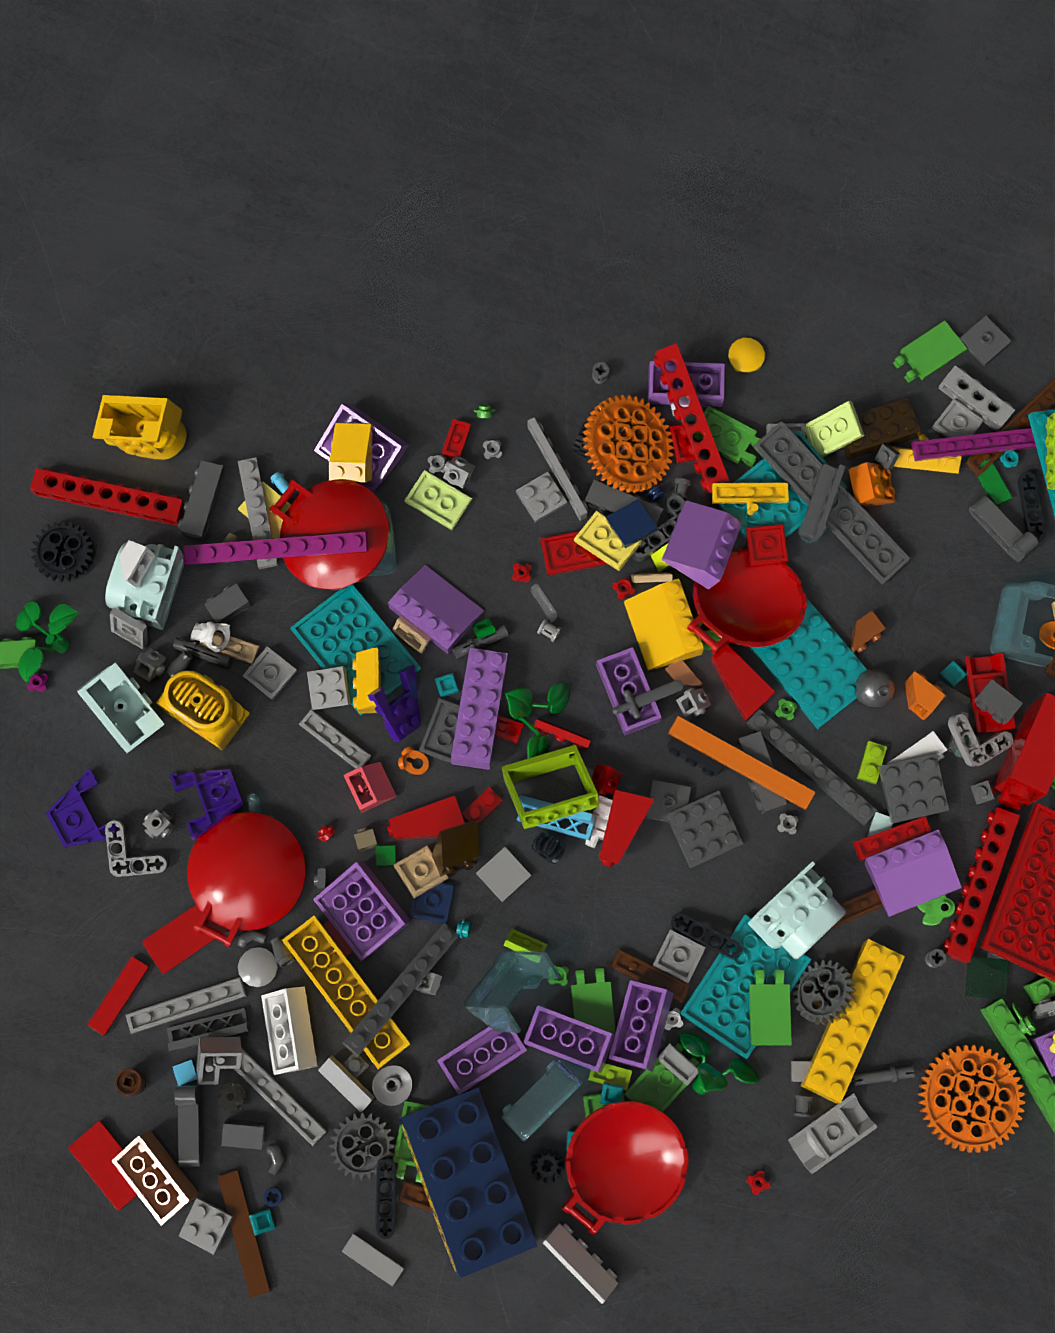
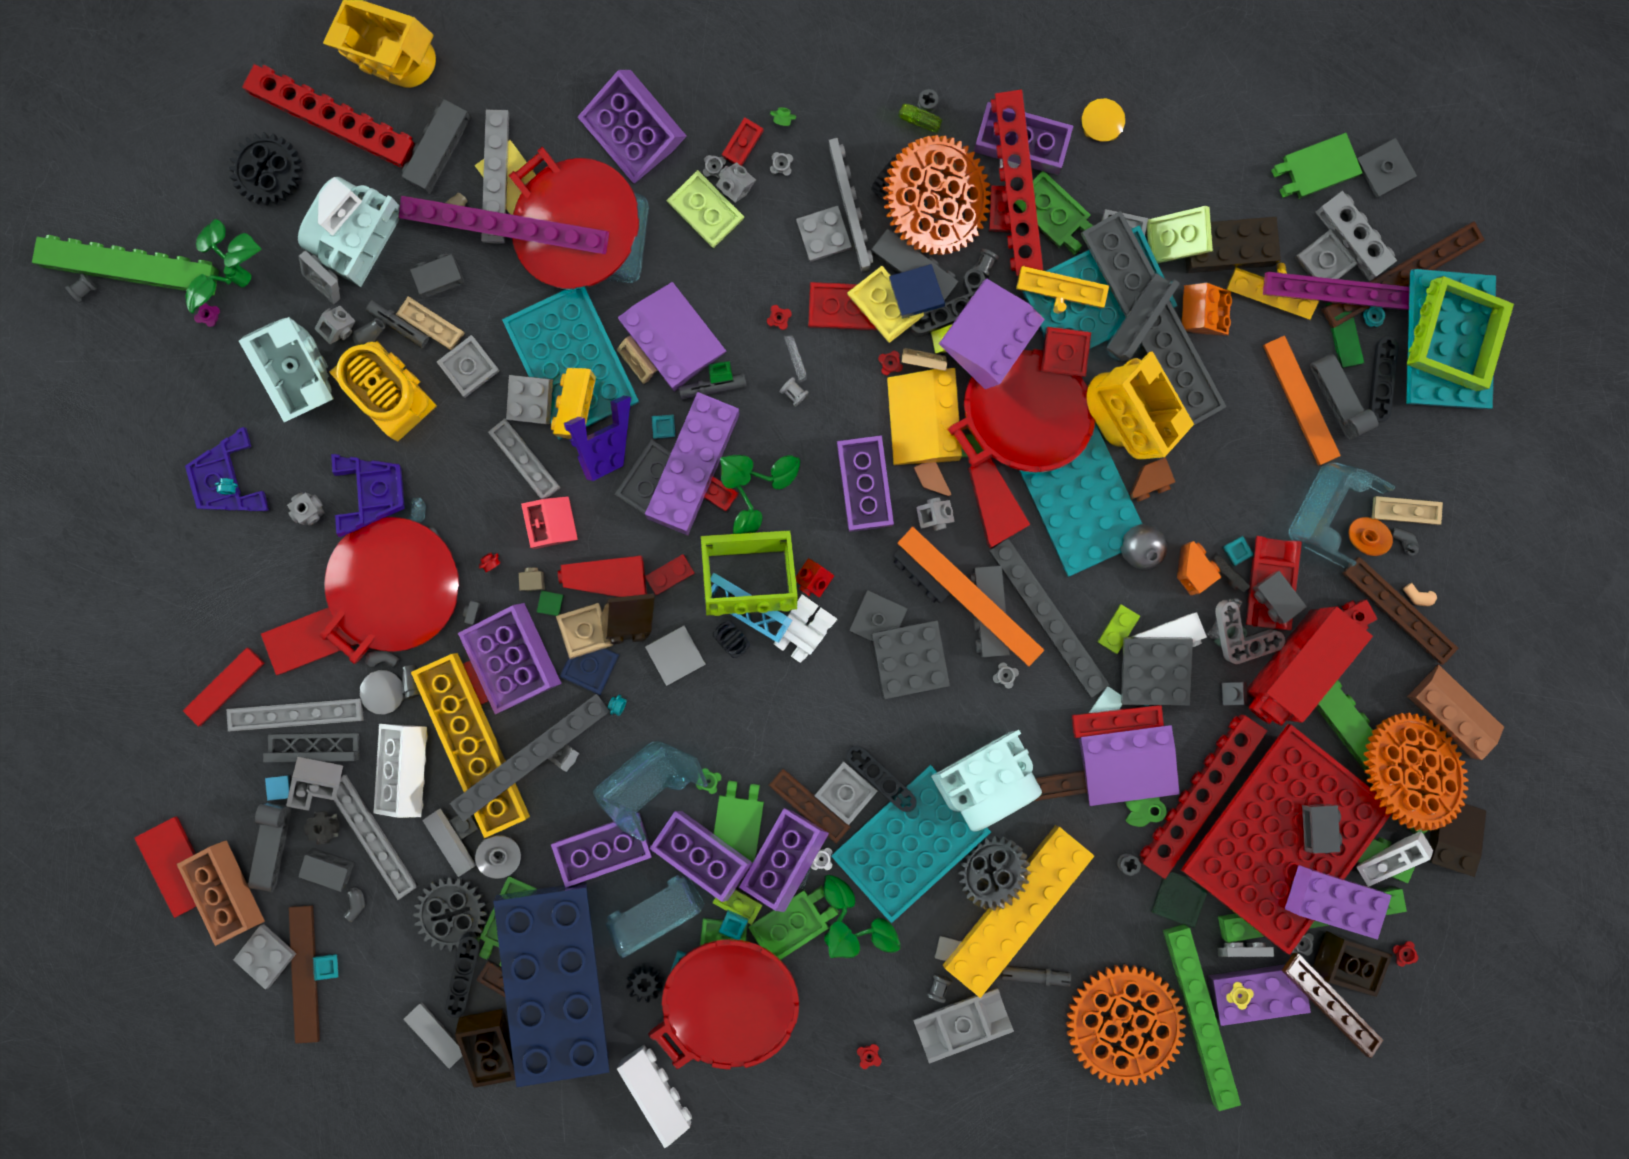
camera: 15 degrees right, 10 degrees up
light grey beam [105,819,168,877] -> none
reddish brown wheel [115,1069,146,1096] -> none
white hair [190,621,230,652] -> none
dark blue bush [263,1188,283,1207] -> none
medium azure pin [270,472,290,494] -> none
yellow slope [329,423,372,482] -> none
orange piece [398,746,429,775] -> none
lime plate [504,929,548,962] -> none
red plate [534,718,592,749] -> none
red slope [599,790,654,867] -> none
dark grey sword [612,680,683,719] -> none
dark blue bush [647,484,666,502] -> none
light grey tile [657,1044,698,1086] -> none
bright green tile [749,970,791,1046] -> none
bright green plate [775,699,797,720] -> none
dark grey plate [874,443,900,470] -> none
bright green plate [1012,1003,1037,1036] -> none
none -> teal plate [215,478,238,495]
none -> dark brown slope [455,1009,515,1088]
none -> clear neon green piece [898,104,942,132]
none -> yellow brick [1087,351,1194,459]
none -> orange tile [1263,335,1341,466]

